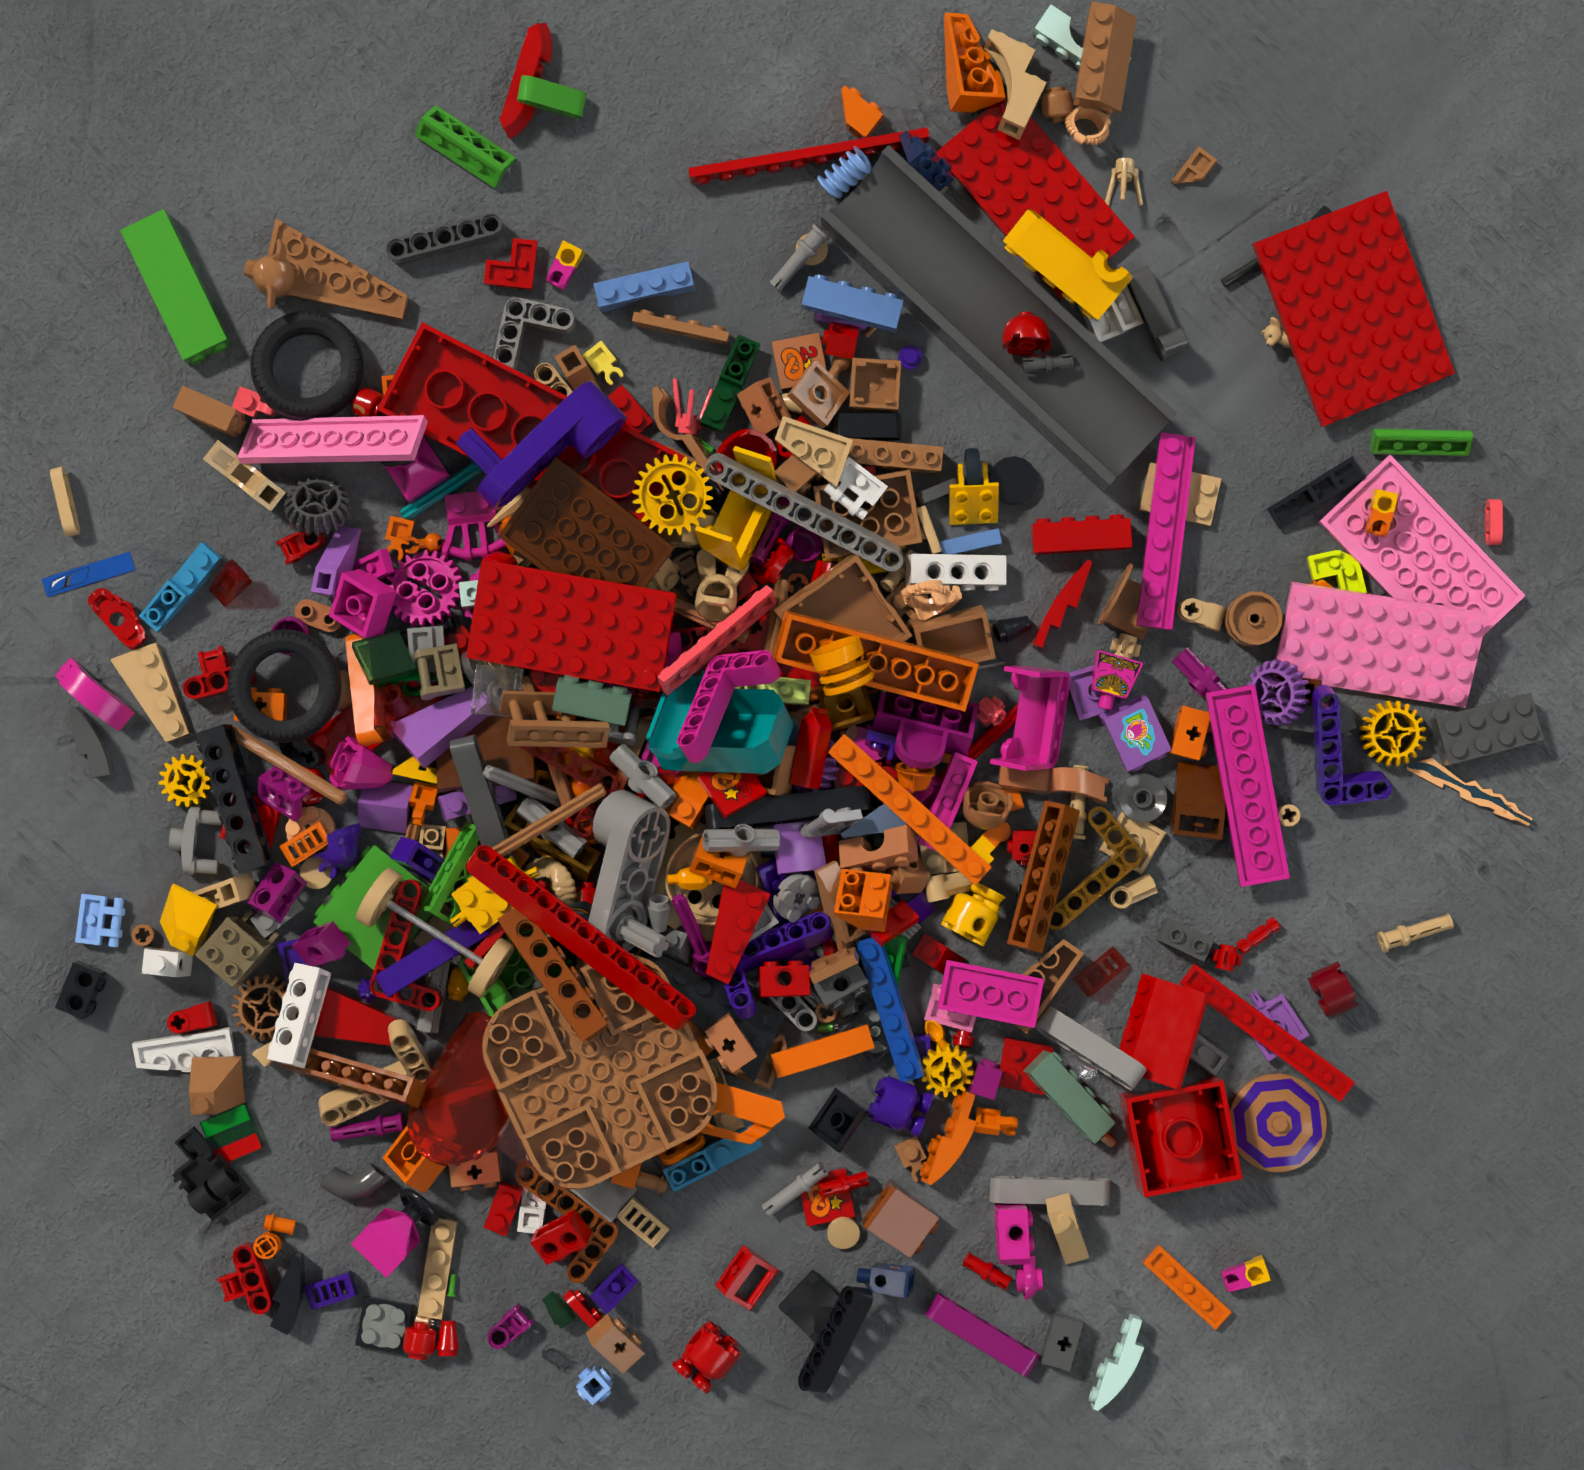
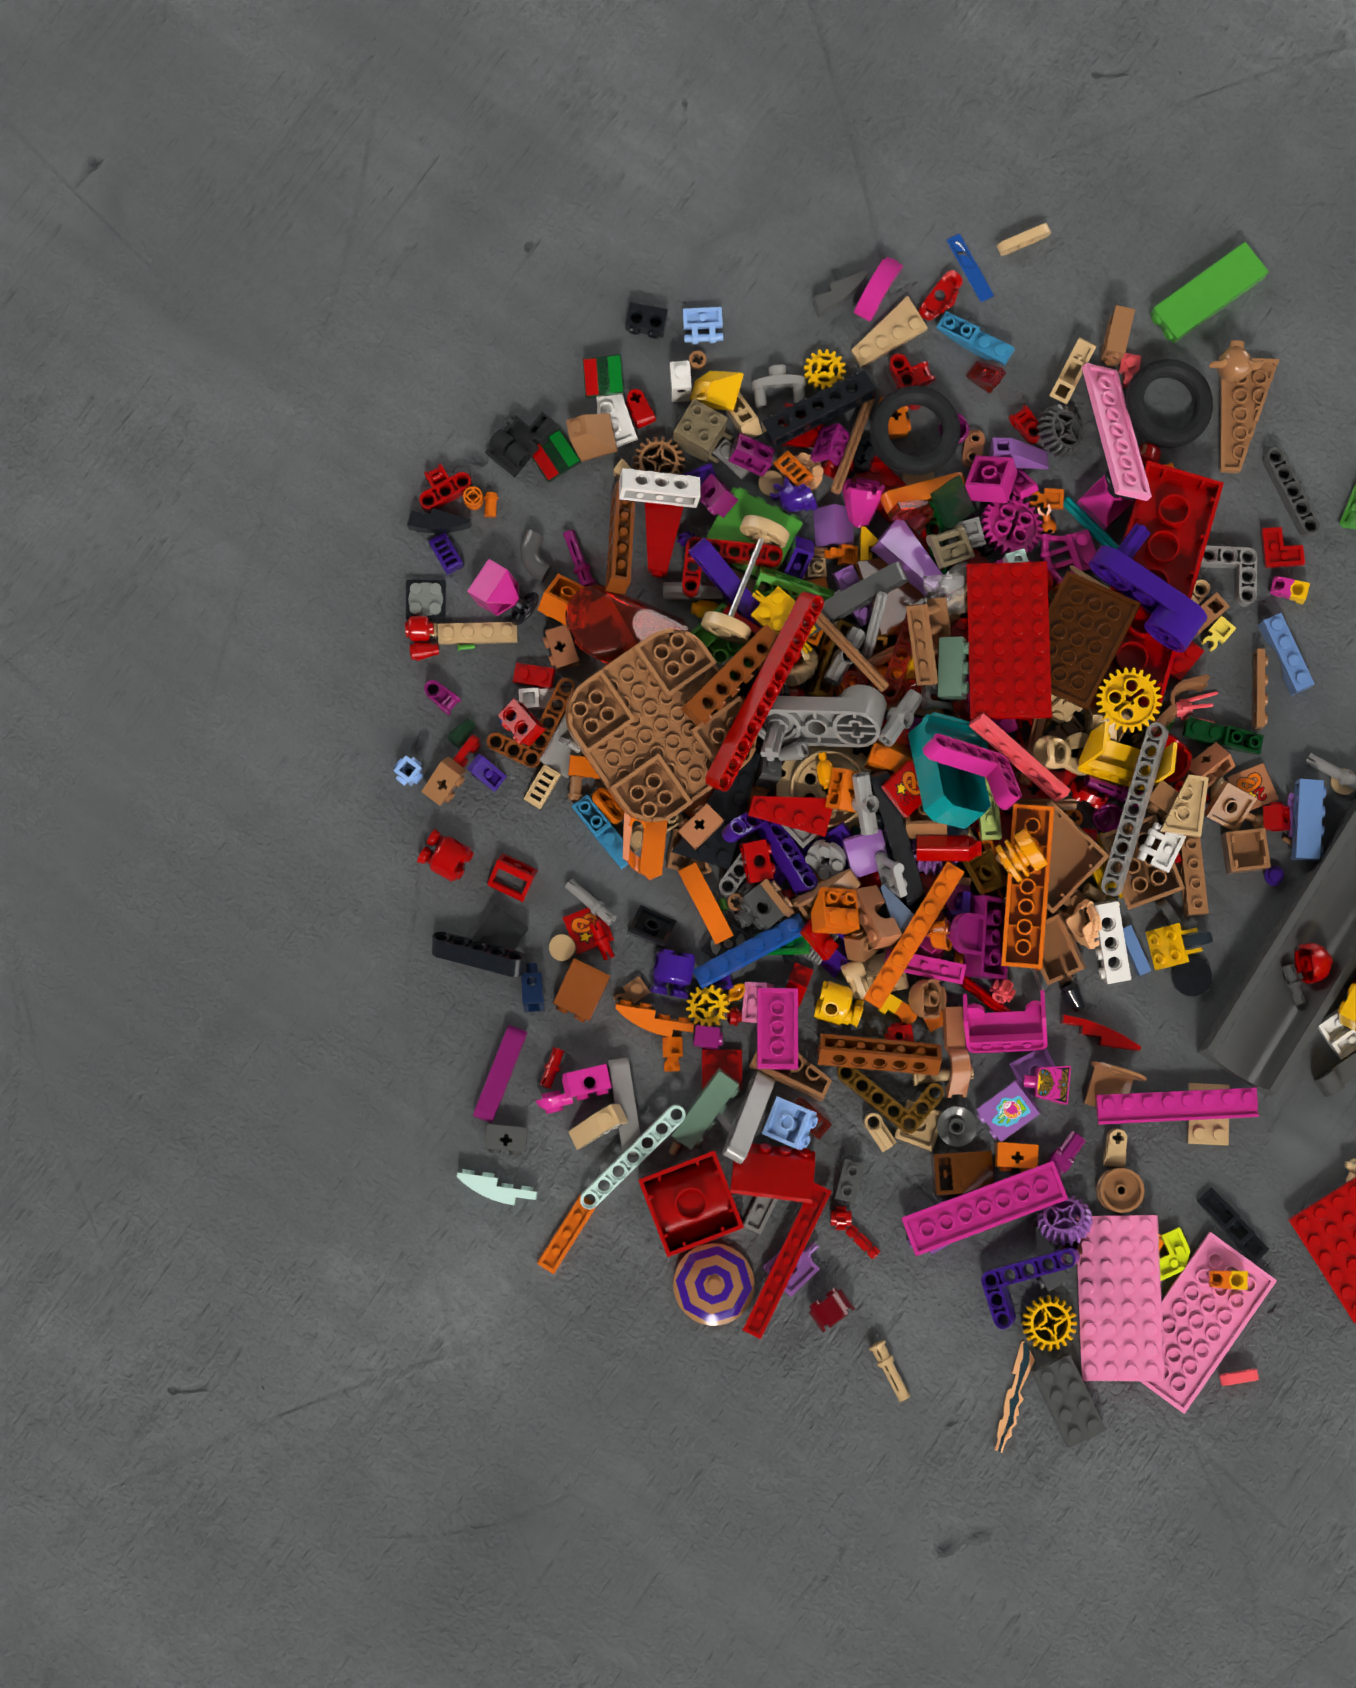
camera: 70 degrees right, 5 degrees down
tan beam [318,1019,433,1126] -> none
magenta axle [672,894,711,977] -> none
black beam [831,413,901,441] -> none
tan plate [917,506,942,554] -> none
red brick [1031,514,1132,555] -> none
tan gear [1110,633,1141,659] -> none
leg [1220,1255,1271,1292] -> none
tan bush [1277,804,1300,827] -> none
bright green brick [1370,429,1473,456] -> none
none -> light aqua beam [580,1104,686,1209]
none -> tile [582,354,625,399]
none -> light blue plate [762,1096,818,1150]

